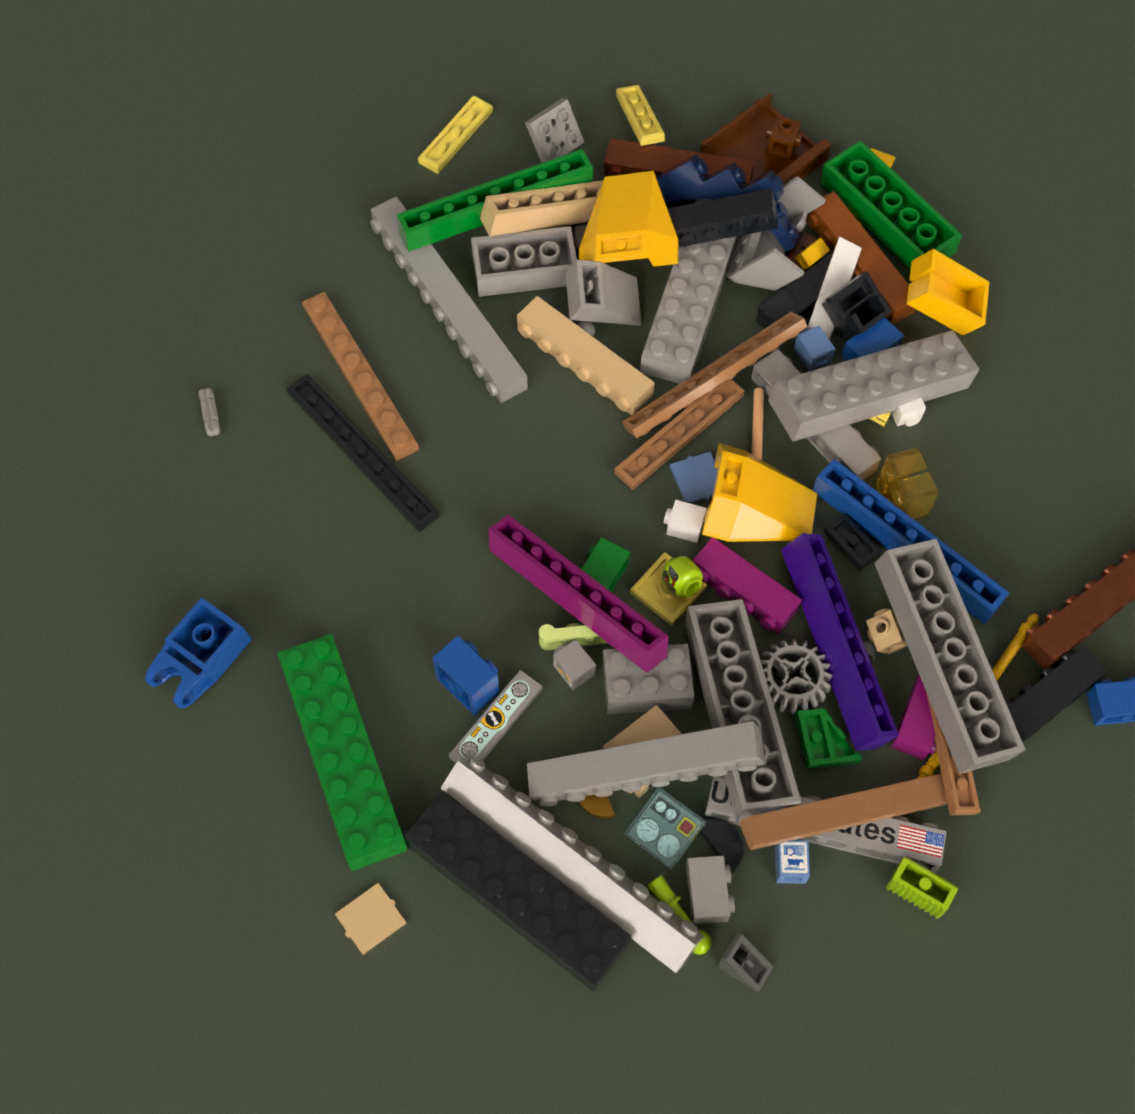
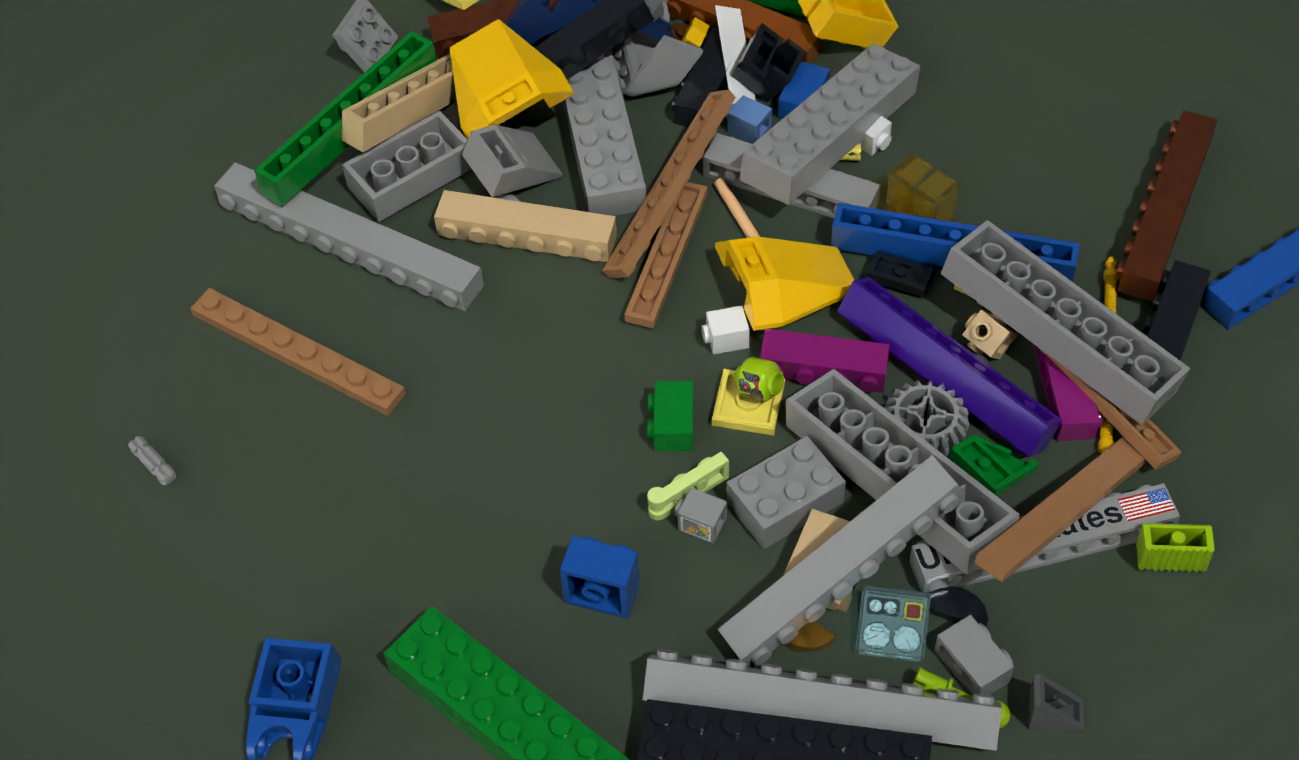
camera: 25 degrees left, 10 degrees down
black tile [287,374,440,533] -> none
light yellow tile [418,95,493,174] -> none
tile [449,670,543,763] -> none
magenta brick [488,514,668,673] -> none
medium blue piece [669,452,718,504] -> none
brick [775,839,810,884] -> none

